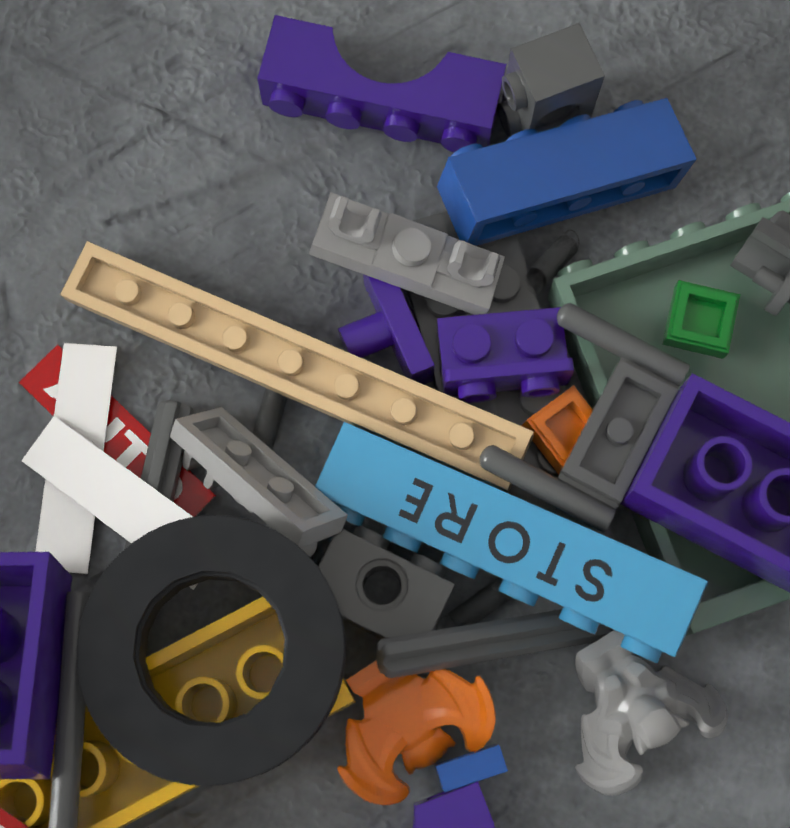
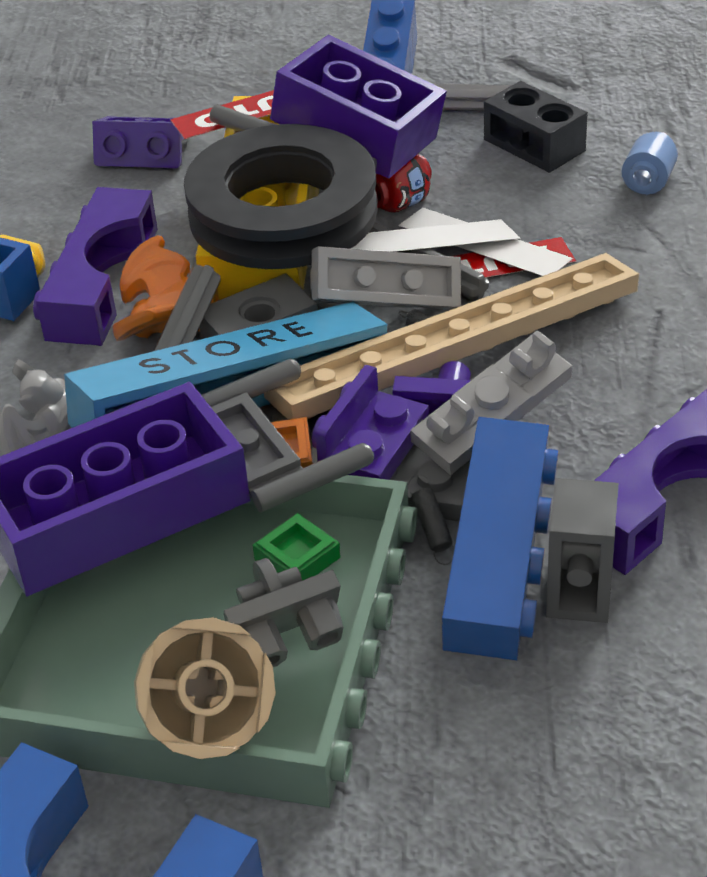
camera: 125 degrees right, 35 degrees down
blue tile [434,744,508,792] -> none

